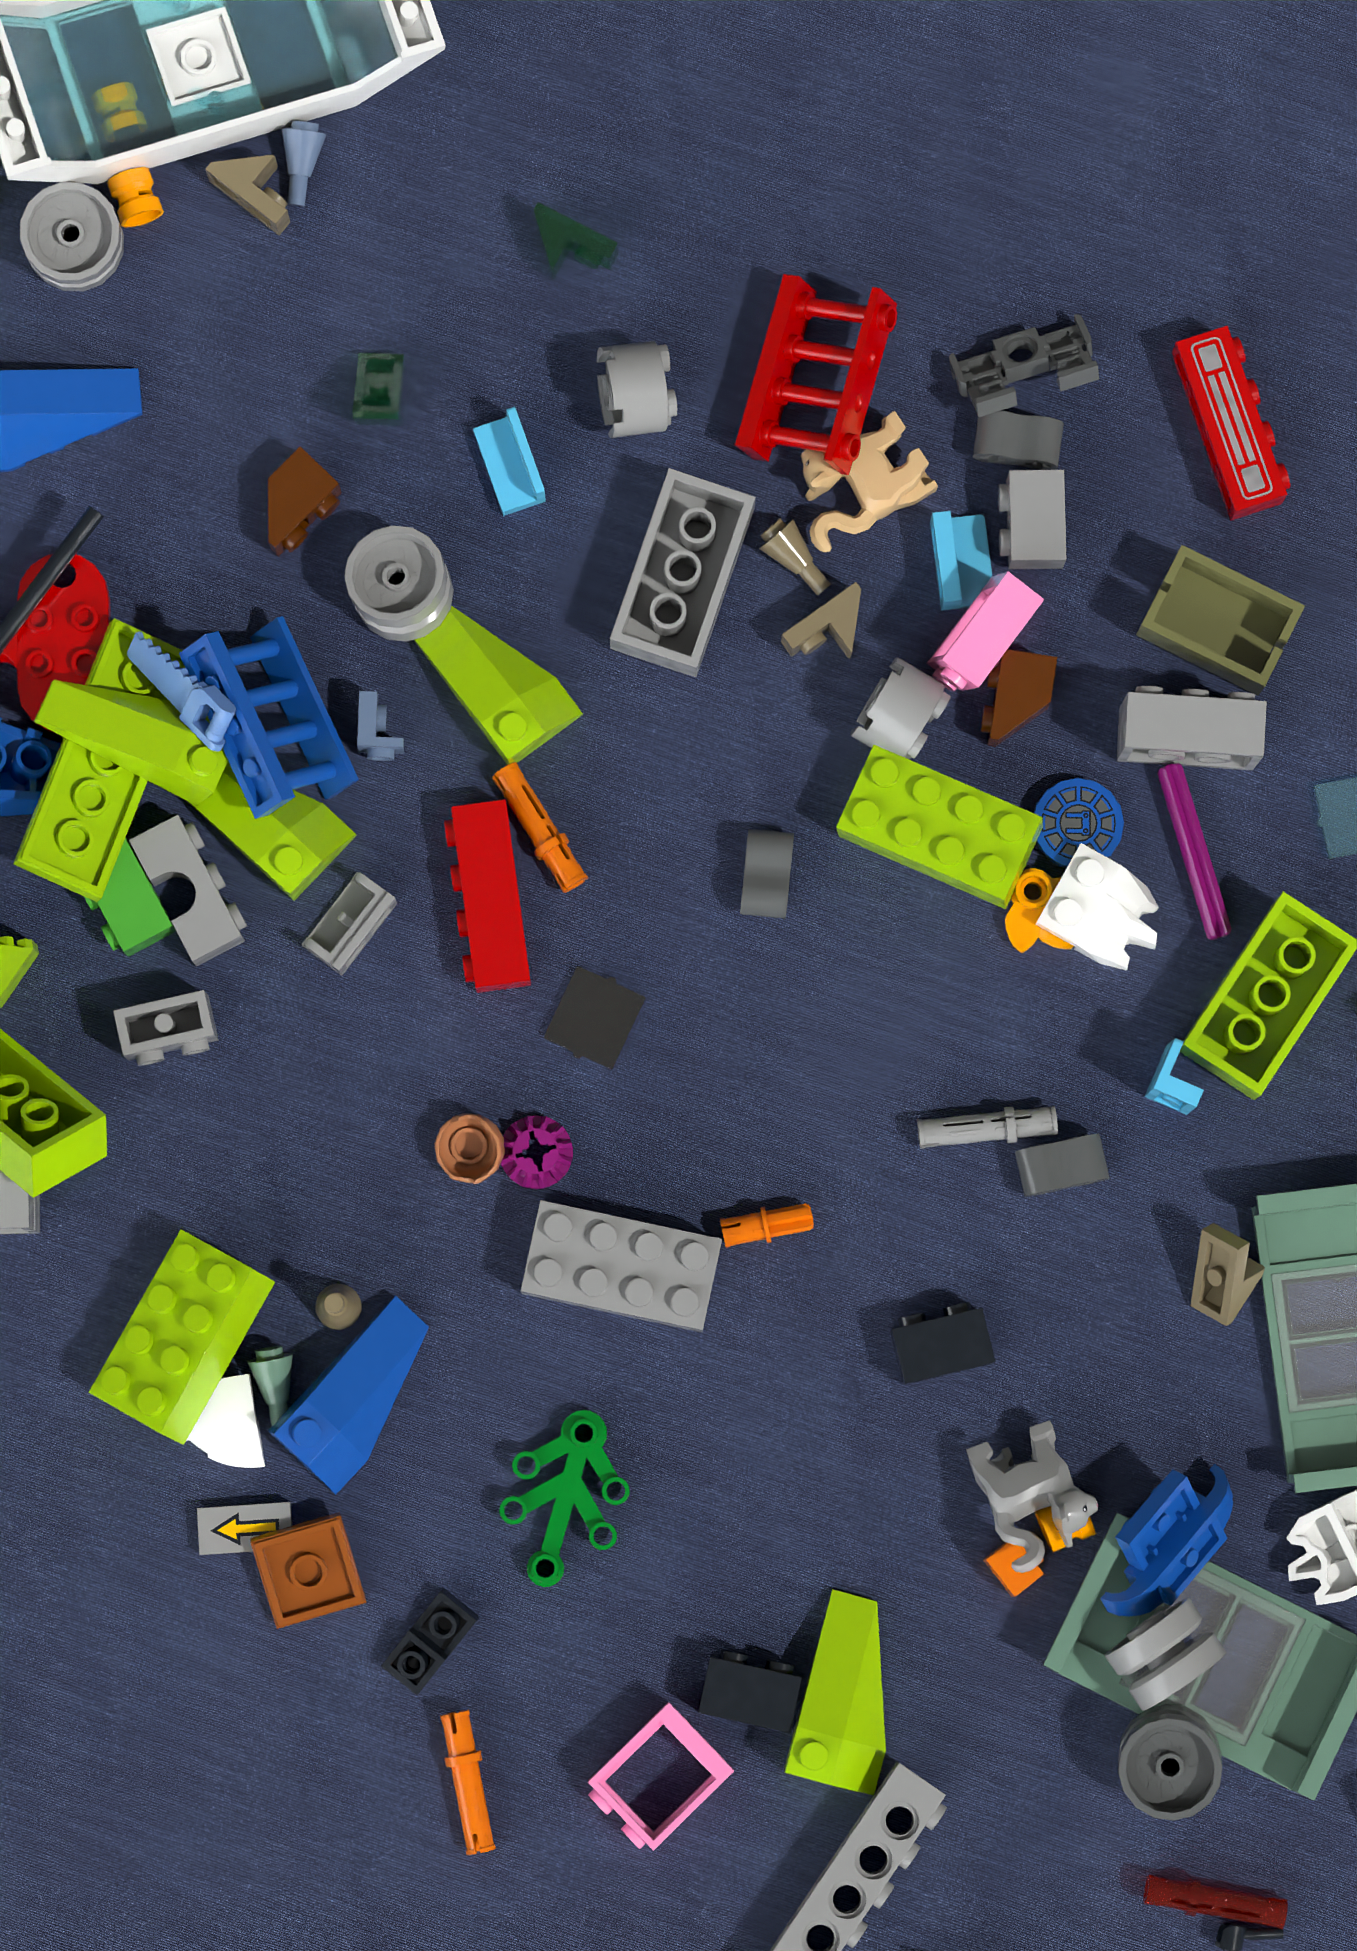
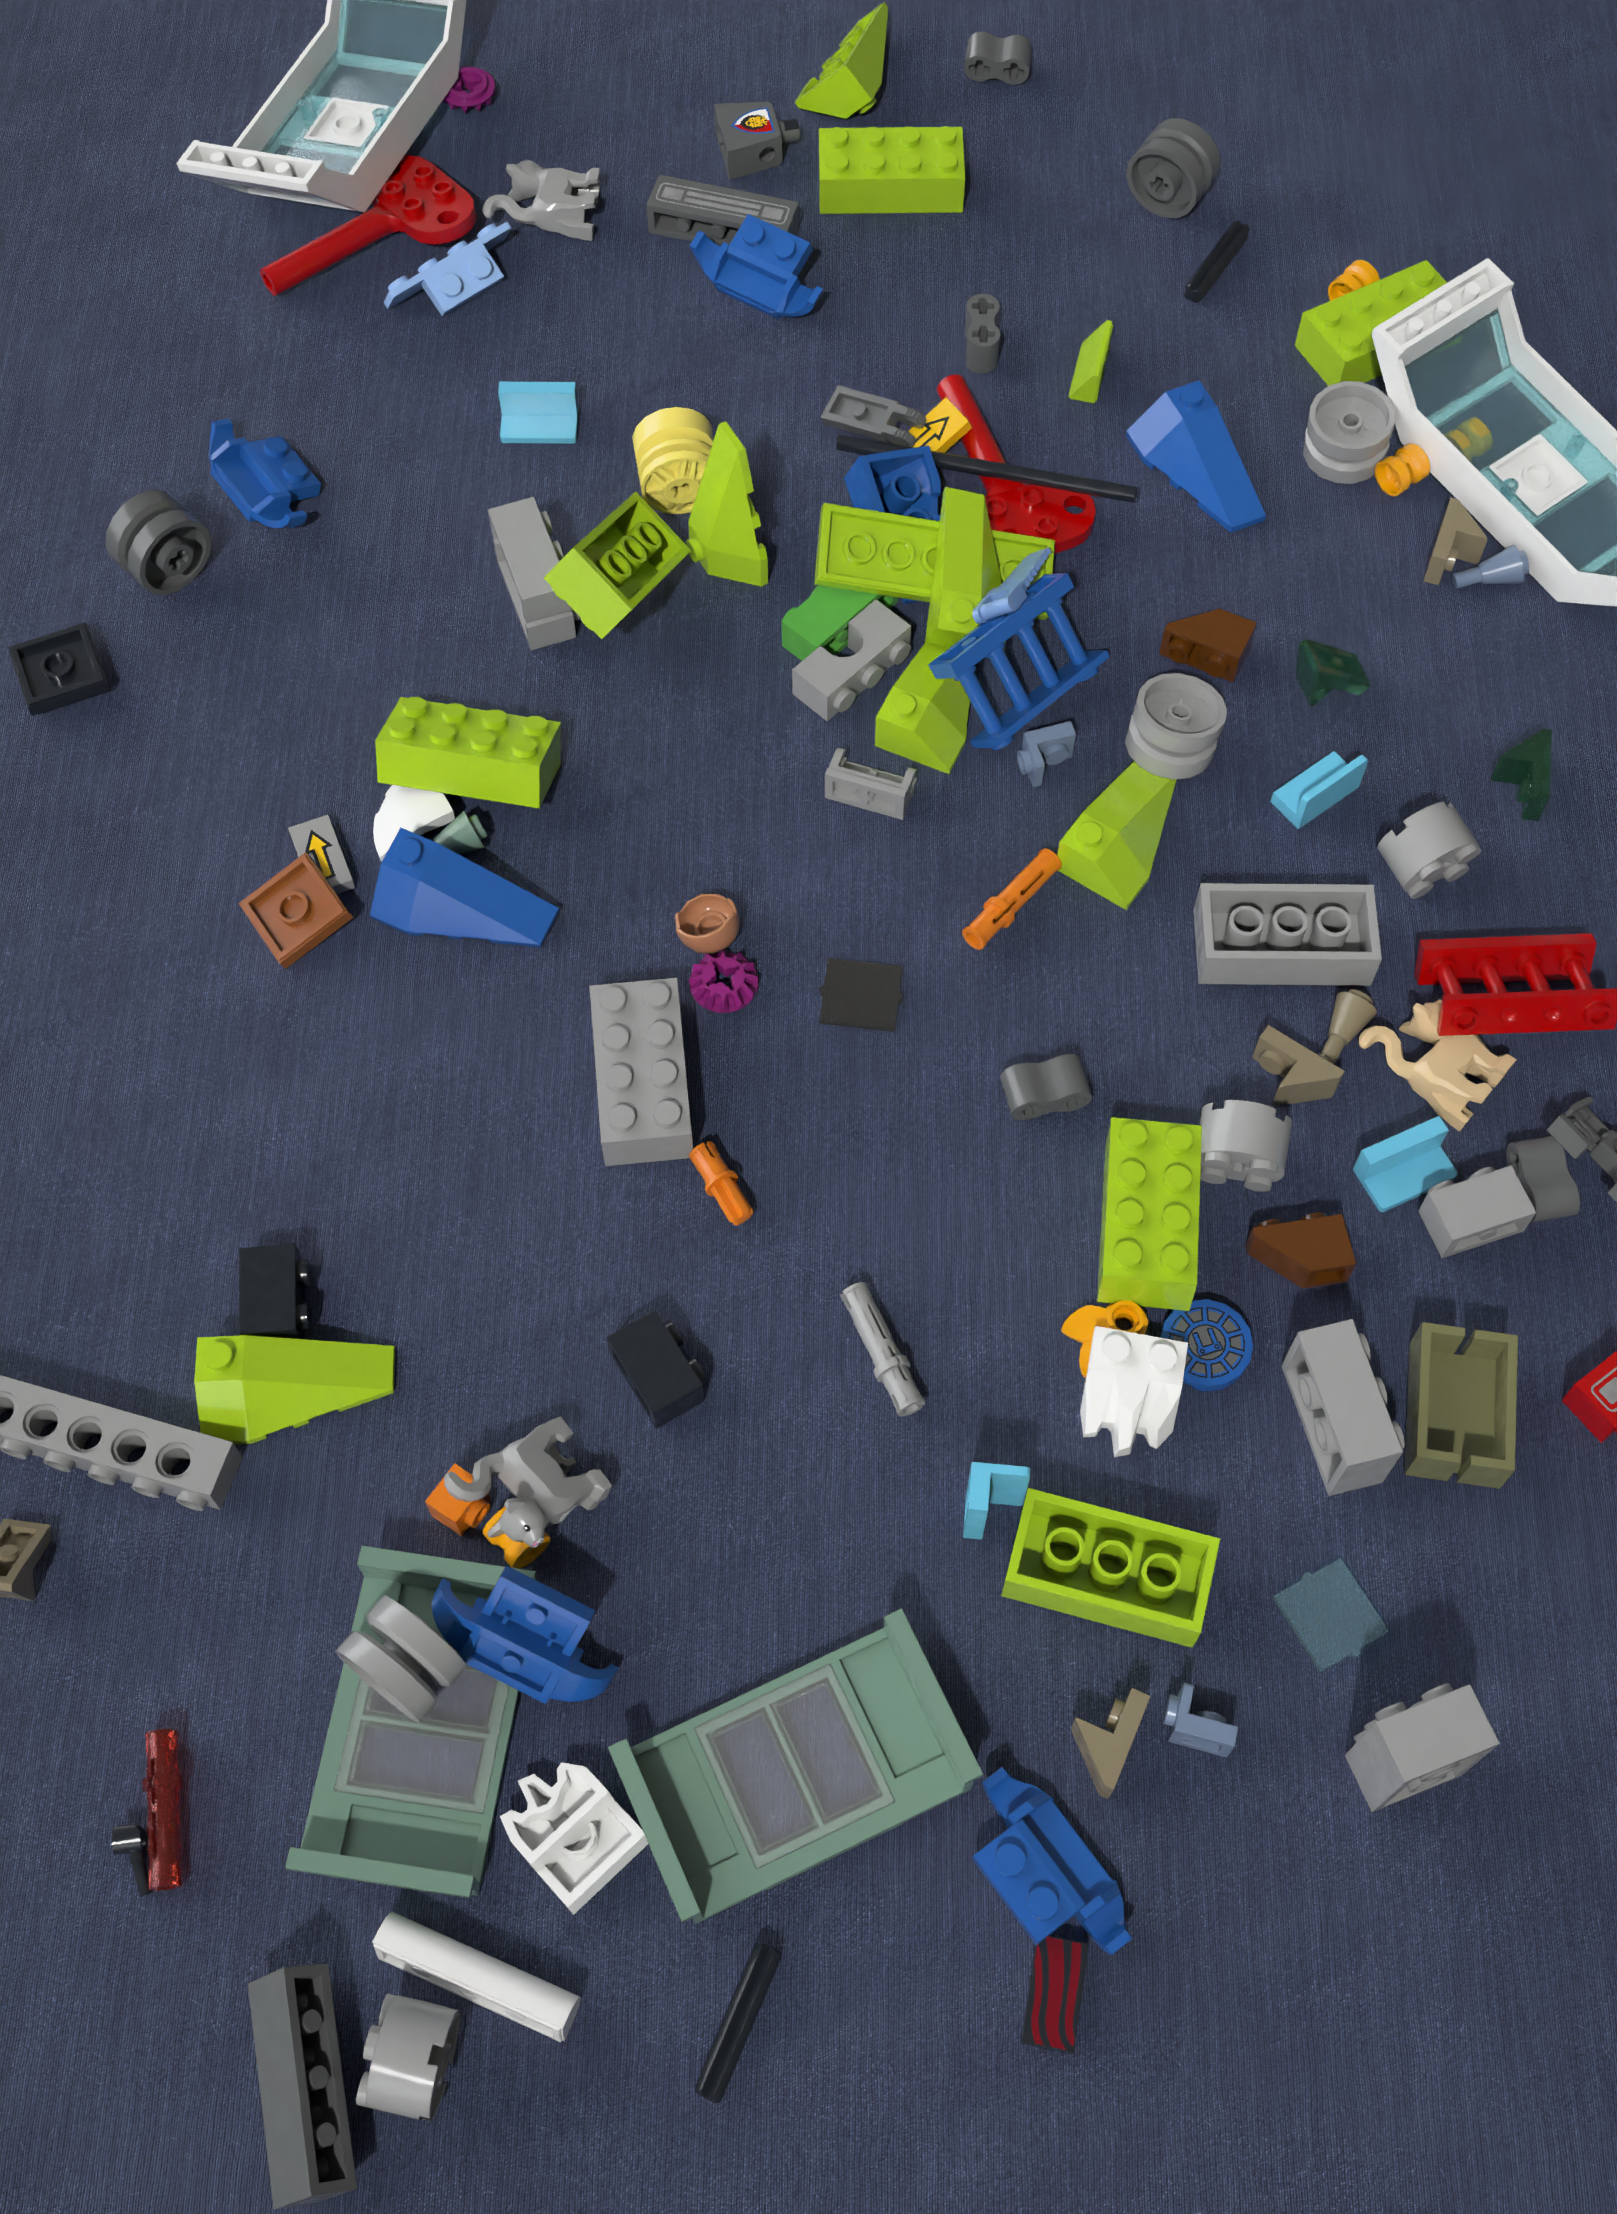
camera: 75 degrees right, 20 degrees down
light grey brick [113,990,218,1066] -> none
dark tan cone [315,1284,362,1330] -> none
black slope [381,1588,480,1695] -> none
orange pin [440,1709,496,1855] -> none
red brick [444,799,531,993] -> none
green plant [499,1410,630,1587] -> none
bright pink window [588,1702,734,1851] -> none
bright pink window [927,571,1045,692] -> none
dark grey axle [1015,1133,1110,1197] -> none
dark grey wheel [1118,1704,1223,1821] -> none
magenta axle [1158,763,1232,940] -> none
dark tan slope [1190,1223,1265,1326] -> none

